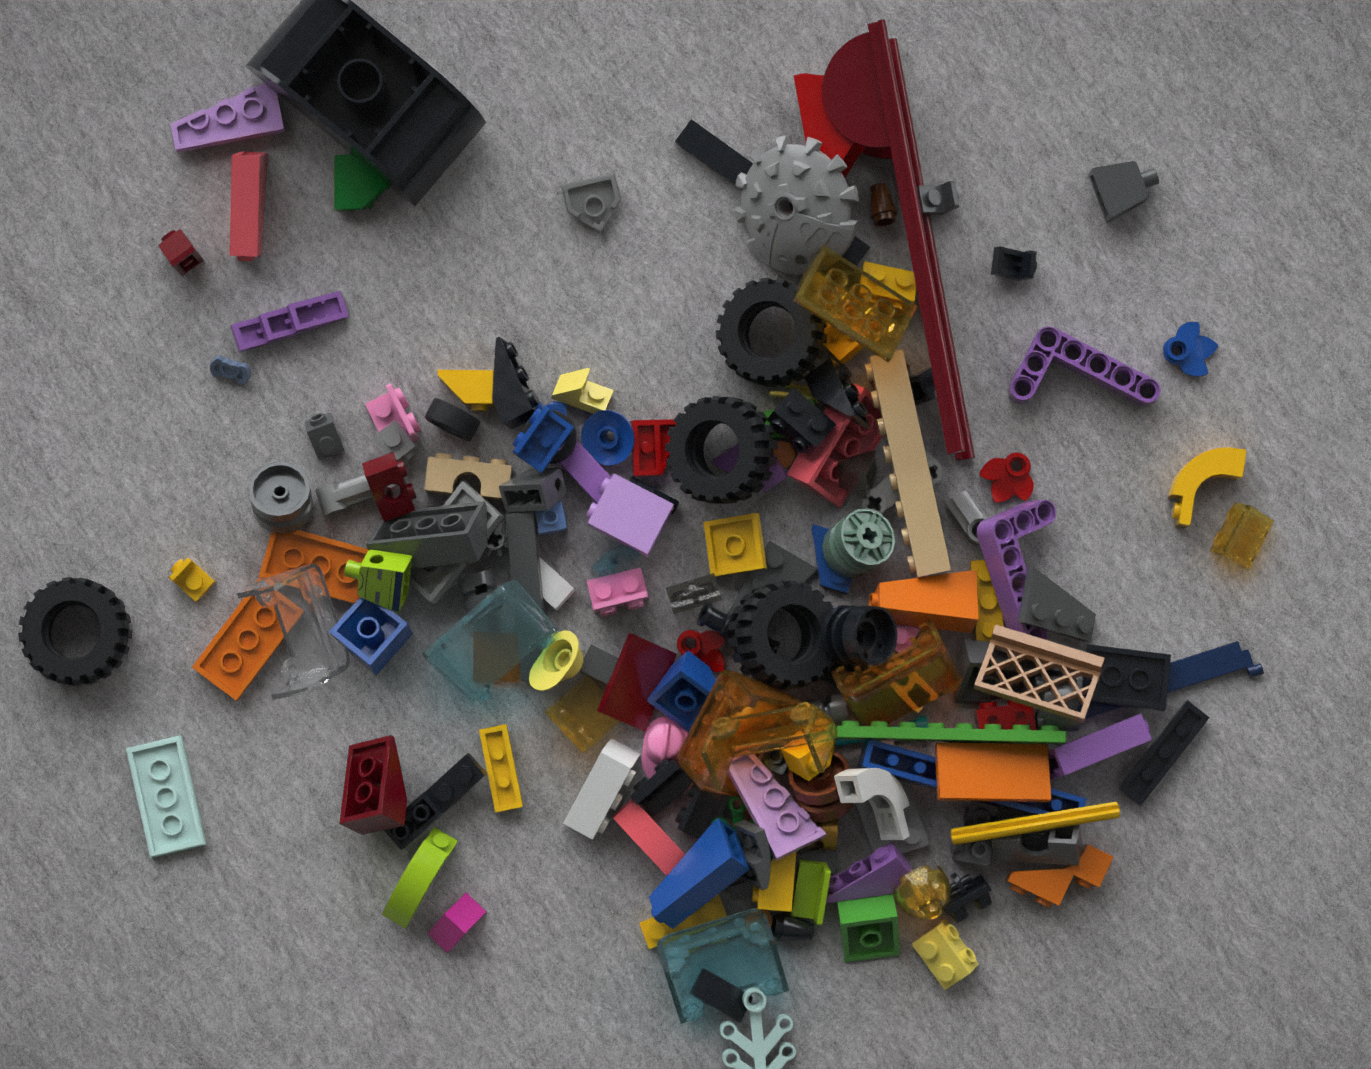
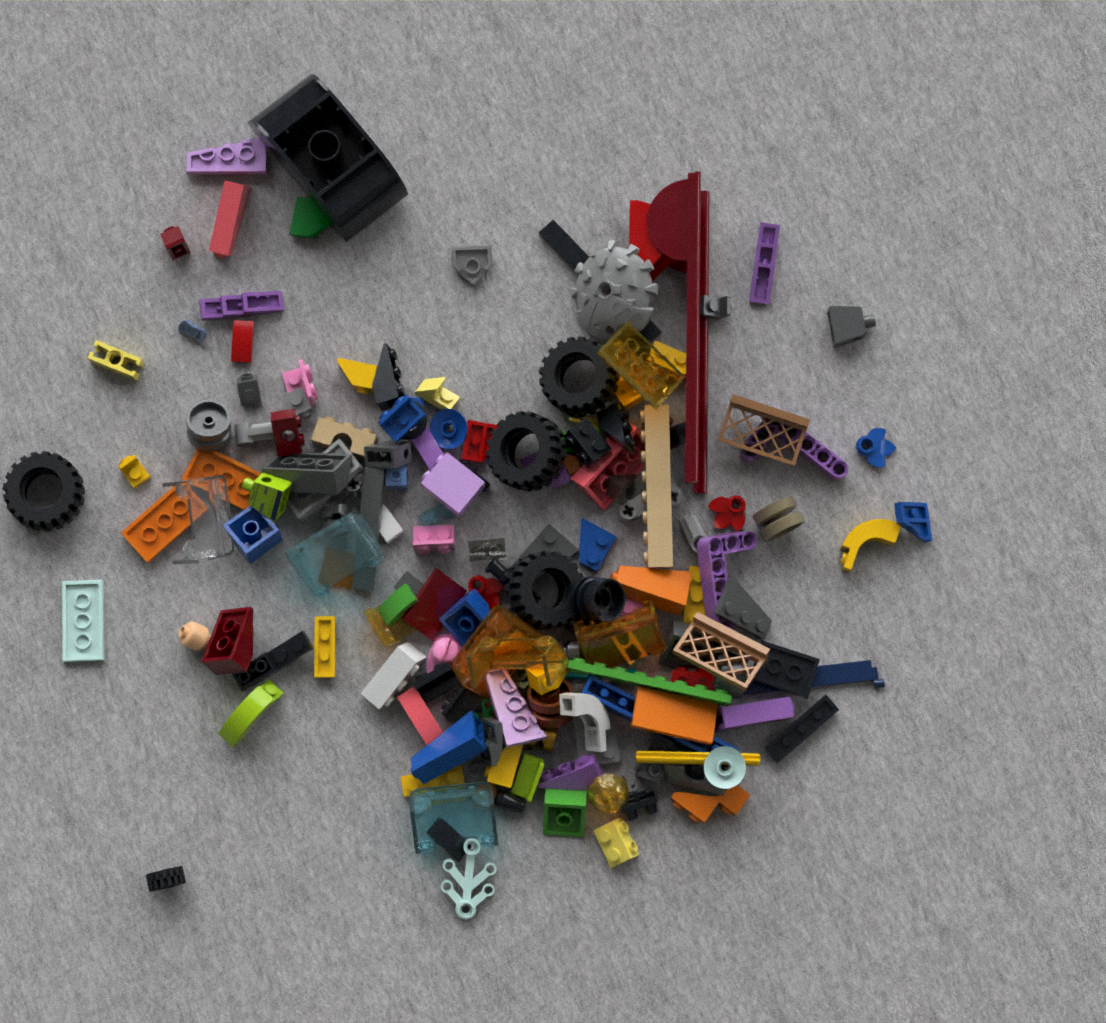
camera: 10 degrees right, 5 degrees down
black tyre [424,398,481,442] -> none
dark pink slope [427,892,487,953] -> none
light yellow piece [529,630,583,691] -> none
yellow plate [703,513,767,577] -> none
sand green wheel [822,509,895,578] -> none
reddish brown cone [870,183,897,226] -> none
black bracket [991,246,1037,281] -> none
clear yellow bracket [1210,502,1274,570] -> none
none -> light yellow piece [88,340,145,381]
none -> light nougat head [179,621,211,651]
none -> red slope [231,320,254,363]
none -> bright green slope [378,583,418,627]
none -> light aqua dish [704,746,746,789]
none -> medium nougat fence [717,394,810,466]
none -> medium lavender slope [749,222,780,304]
none -> dark tan wheel [752,496,805,542]
none -> blue wing [894,502,932,542]

